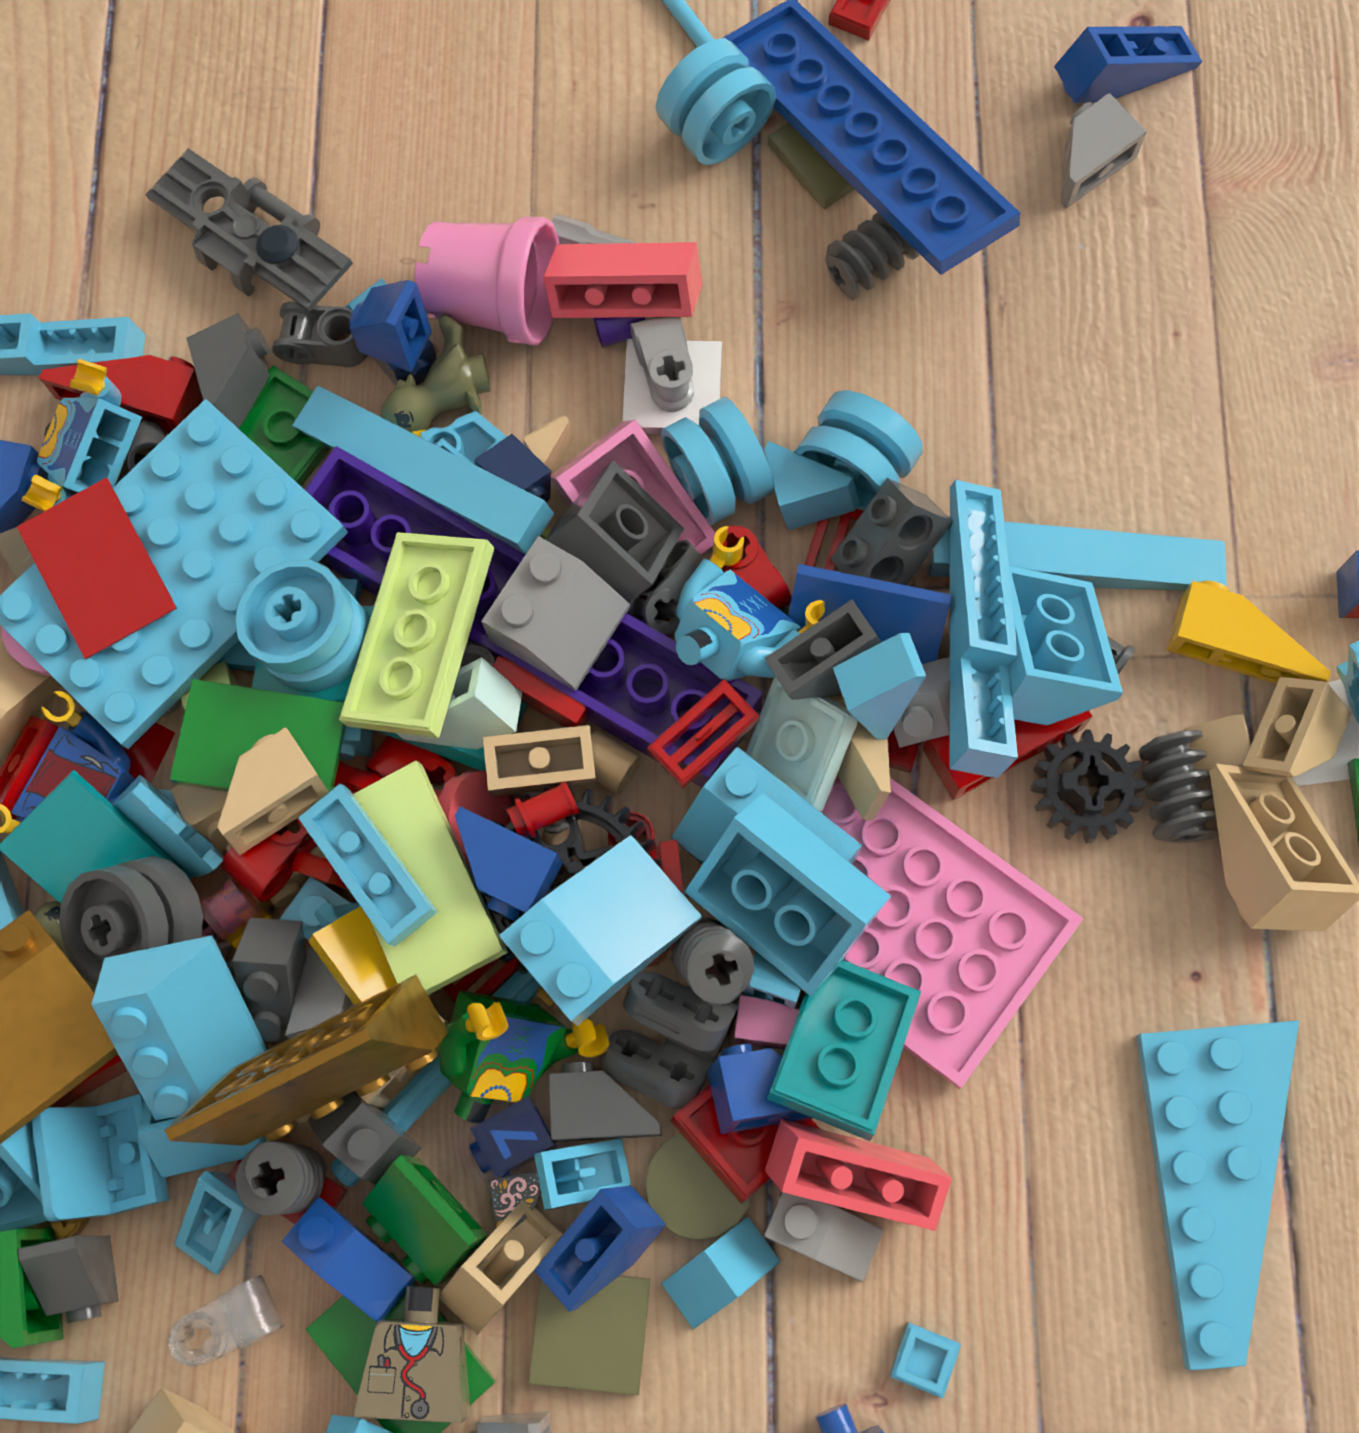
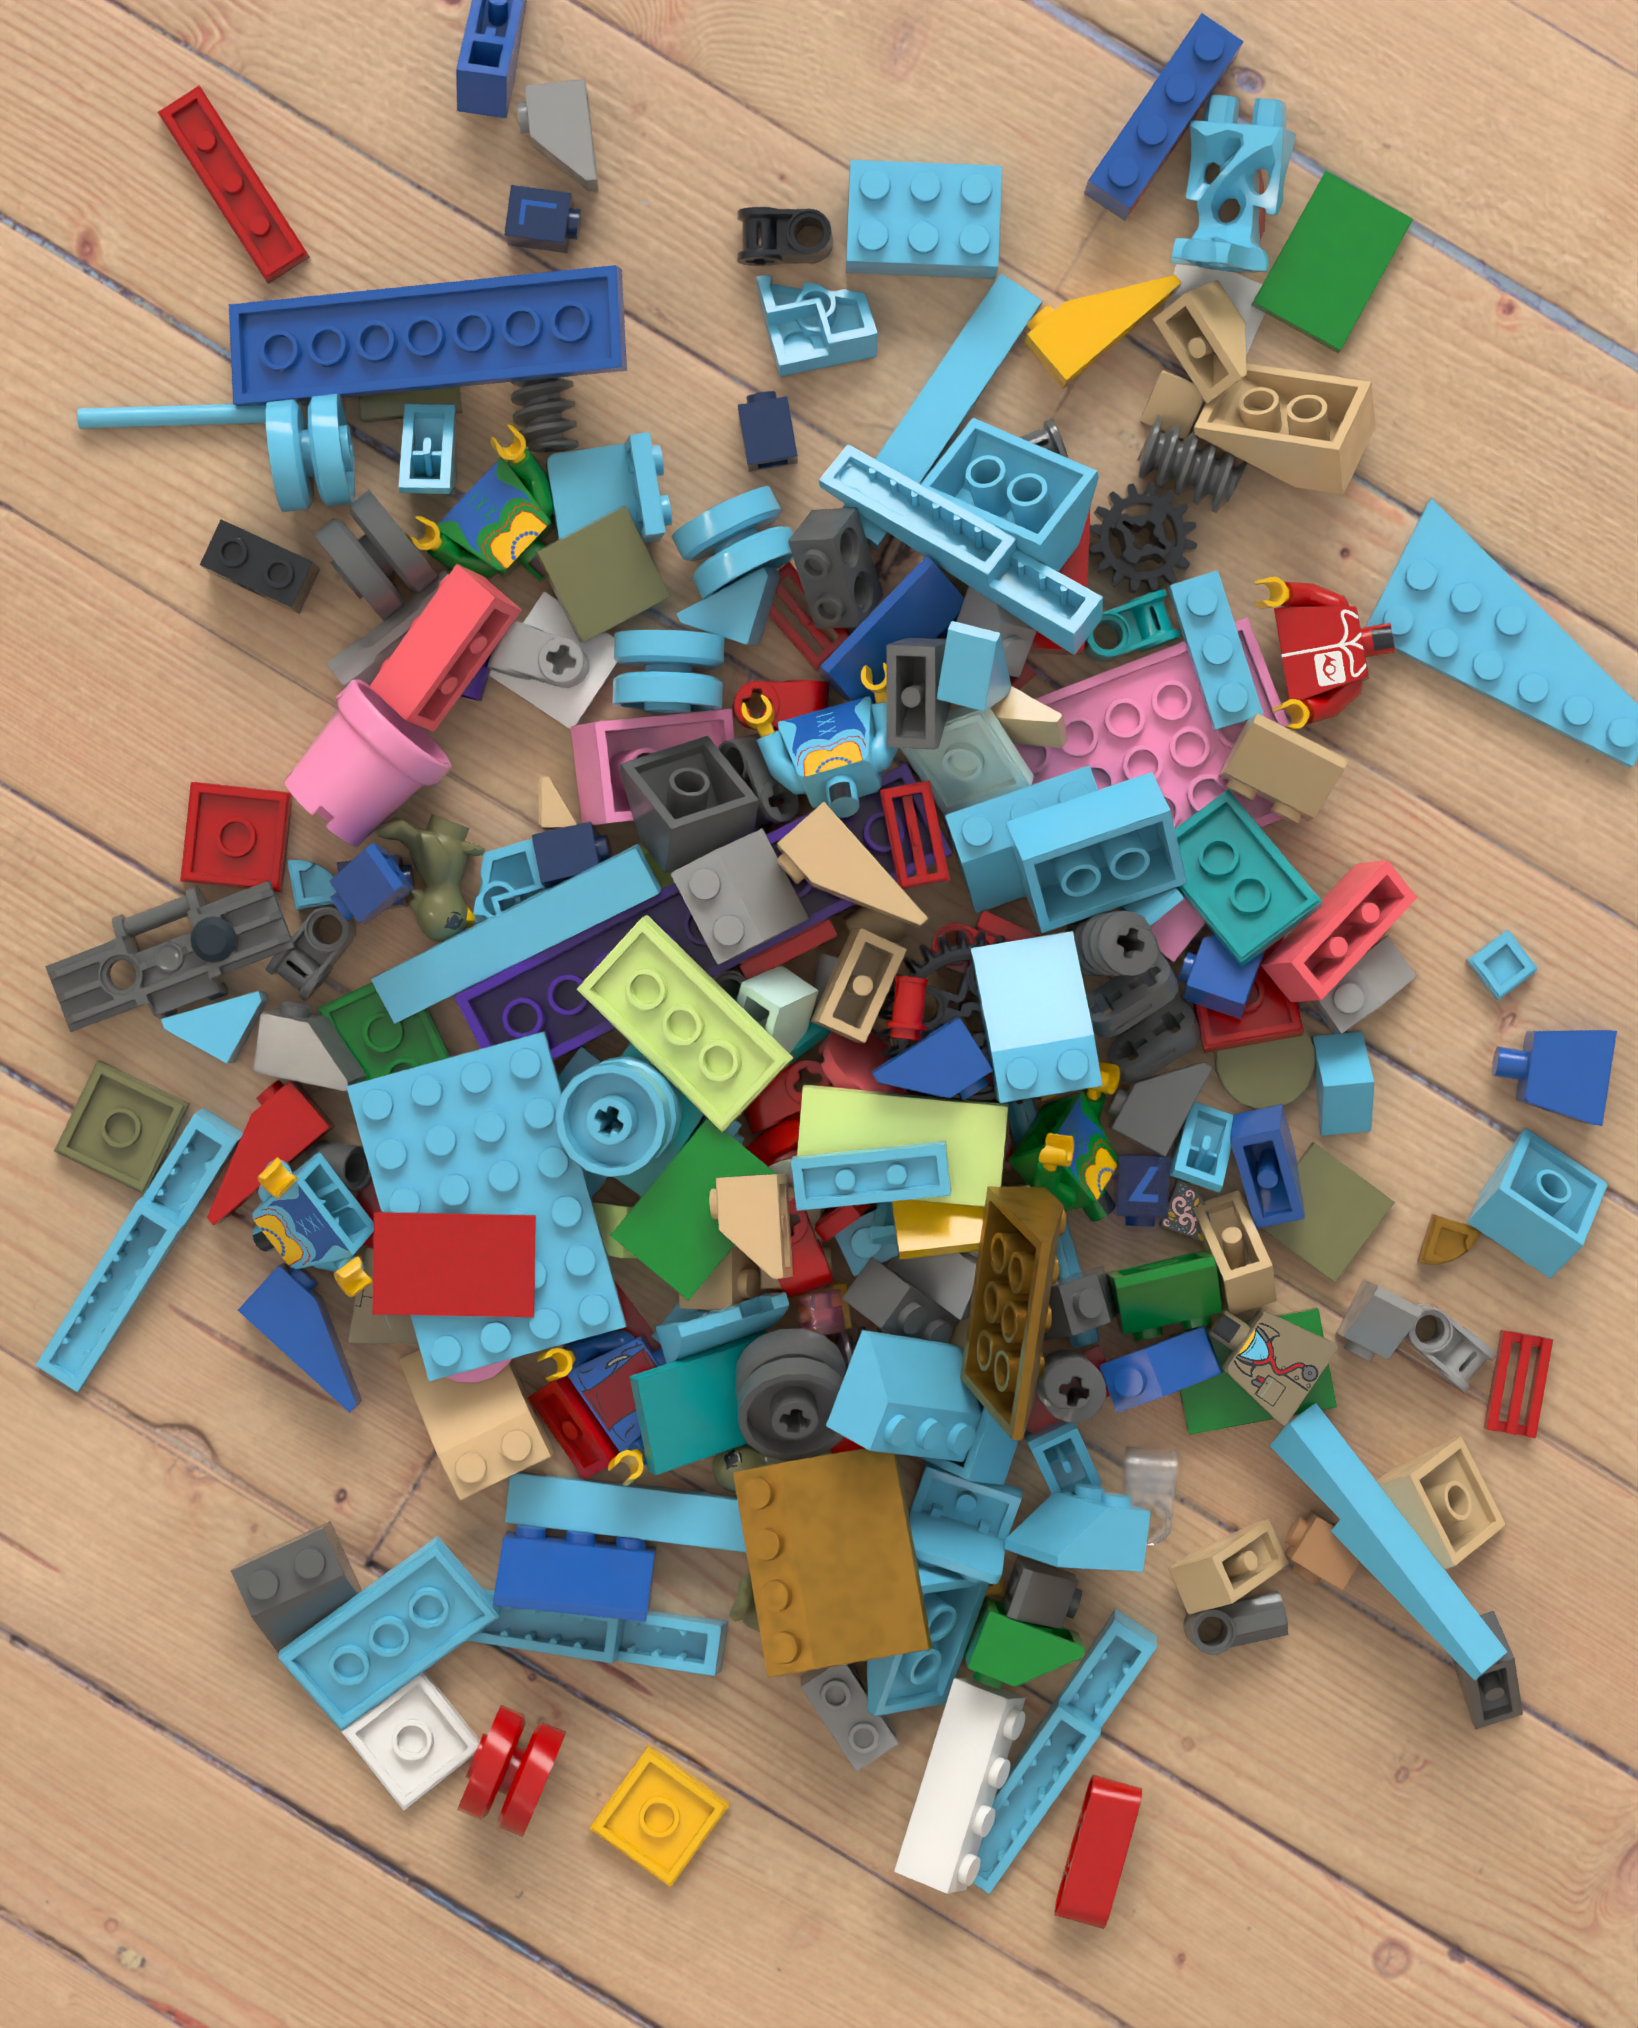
camera: 65 degrees left, 15 degrees up
none -> olive tile [54,1061,190,1194]
none -> medium azure slope [161,991,268,1063]
none -> red tile [180,782,293,893]
none -> black brick [200,519,320,614]
none -> dark grey wheel [314,490,440,621]
none -> medium azure slope [399,404,457,494]
none -> torso [405,425,554,582]
none -> dark blue brick [504,185,581,253]
none -> olive tile [534,506,671,643]
none -> medium azure bracket [546,432,672,543]
none -> black piece [737,207,834,266]
none -> dark blue brick [738,391,798,472]
none -> medium azure slope [756,275,878,377]
none -> tan slope [777,802,928,928]
none -> medium azure brick [846,160,1002,279]
none -> medium azure slope [1004,1484,1151,1572]
none -> teal piece [1084,589,1182,663]
none -> medium azure plate [1168,570,1264,731]
none -> tan slope [1219,713,1349,824]
none -> red torso [1254,577,1396,731]

